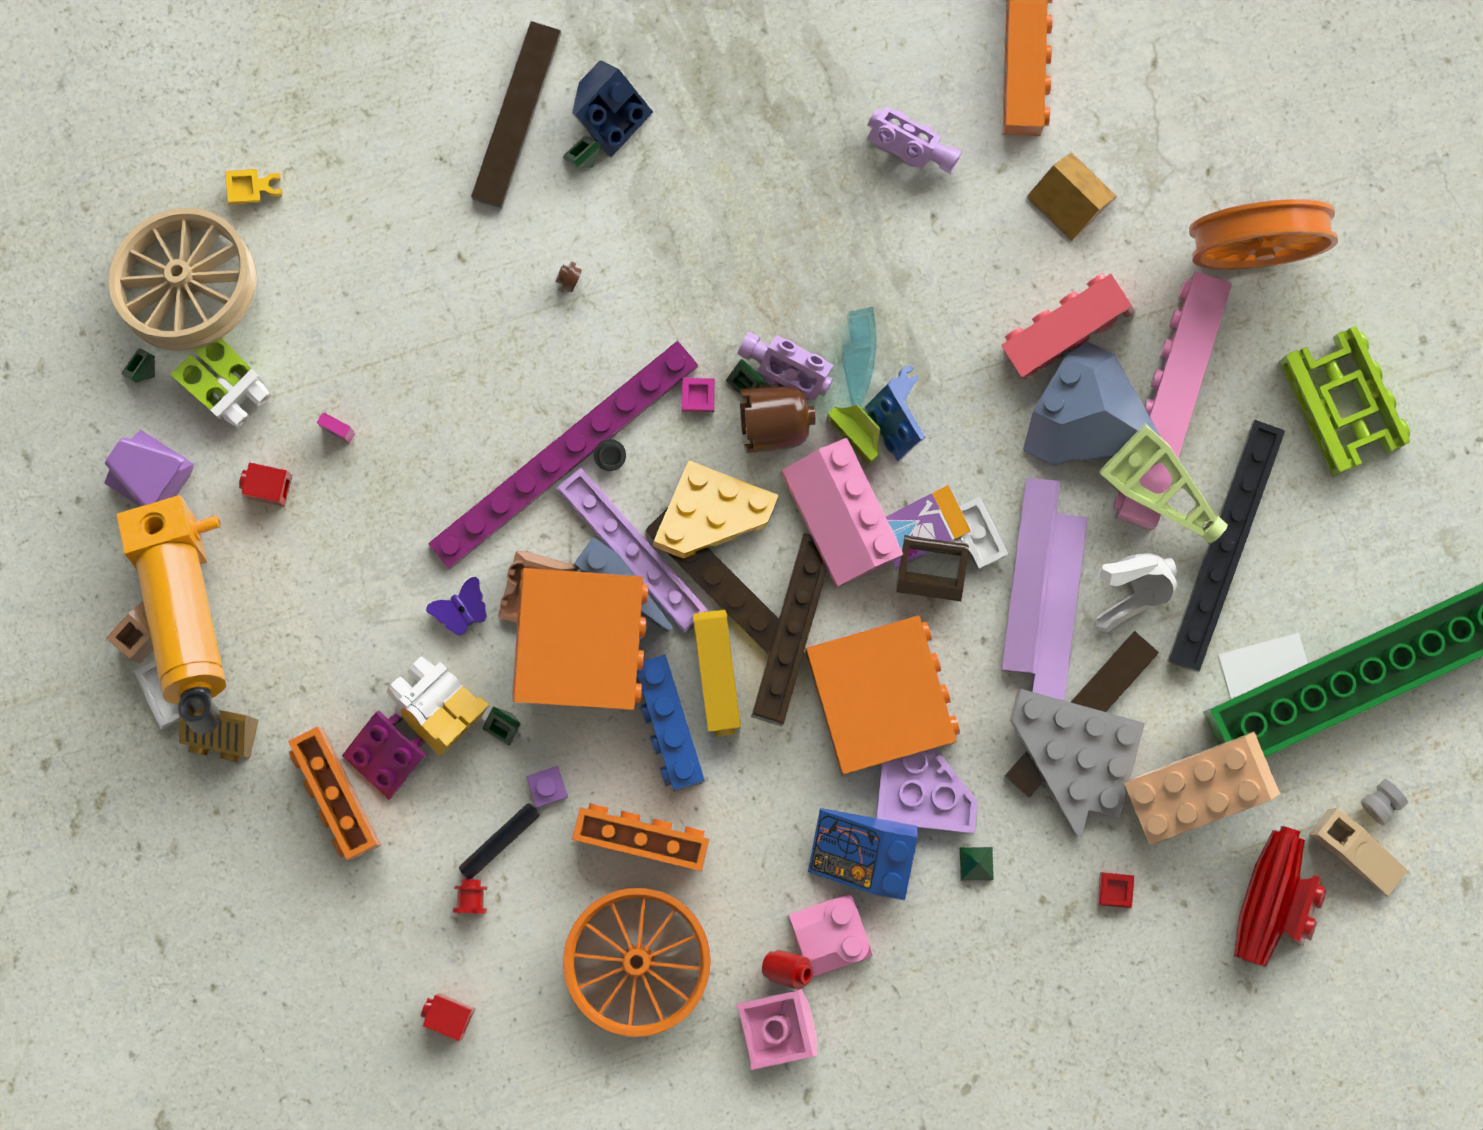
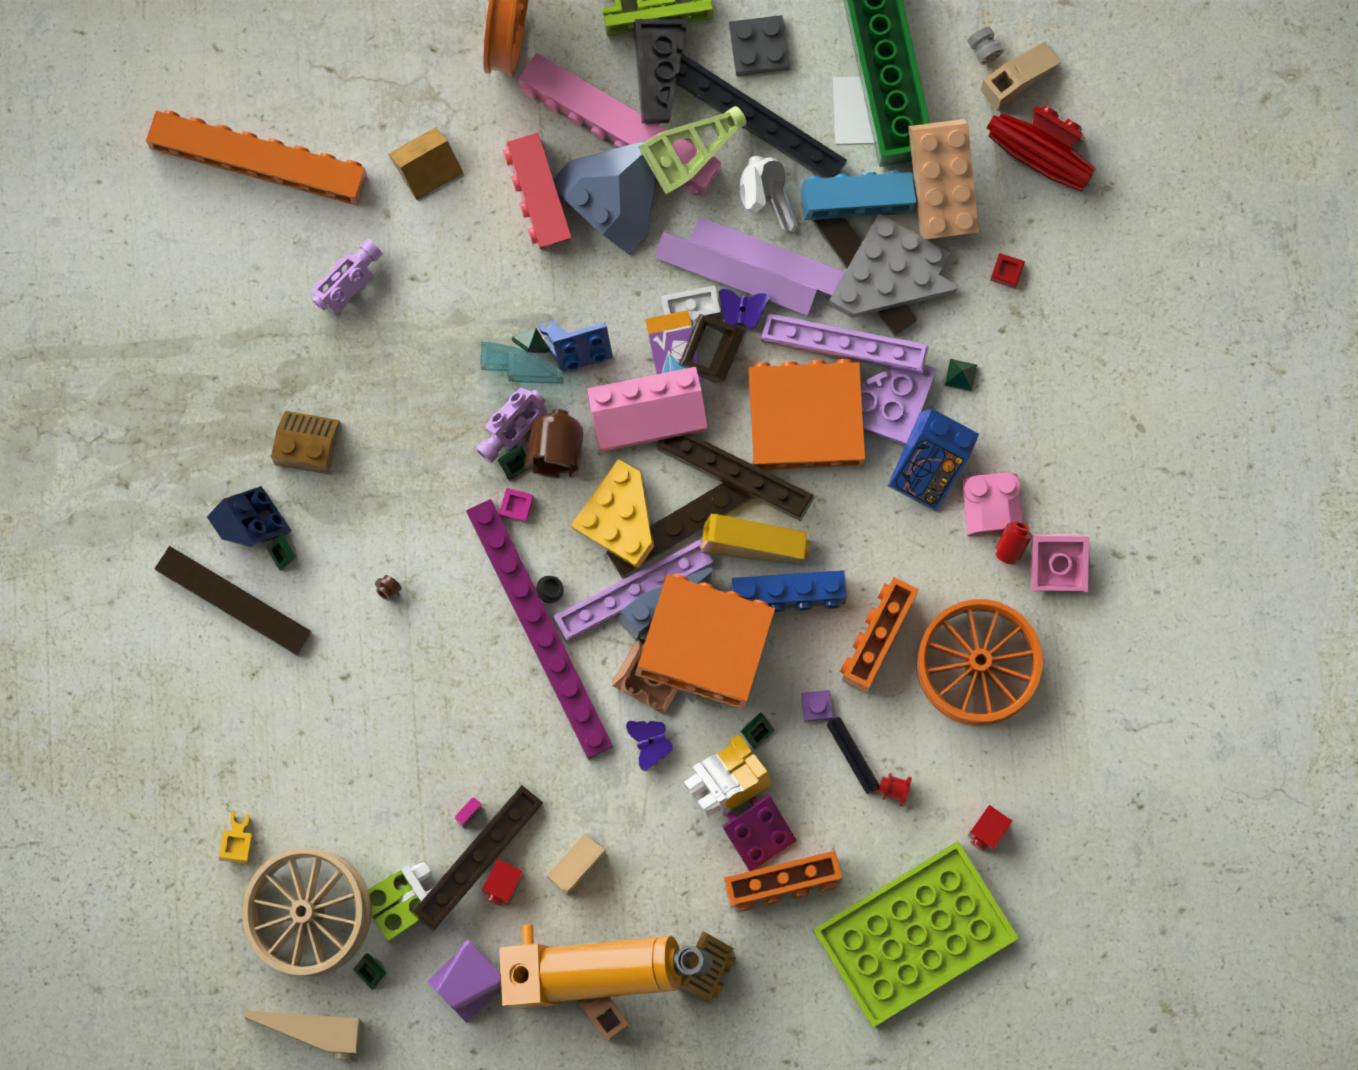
camera: 75 degrees left, 5 degrees down
white tile [133,660,179,730] -> none
lime slope [826,405,880,466] -> none
none -> tan slope [243,1011,361,1060]
none -> pearl gold slope [271,411,340,474]
none -> dark brown tile [412,785,543,932]
none -> dark green slope [512,328,550,353]
none -> tan panel [547,834,606,895]
none -> black wing [634,19,689,123]
none -> dark purple animal [719,289,770,330]
none -> dark grey plate [729,15,790,76]
none -> lavender tile [761,313,929,374]
none -> dark azure brick [800,170,916,220]
none -> lime plate [812,841,1019,1029]

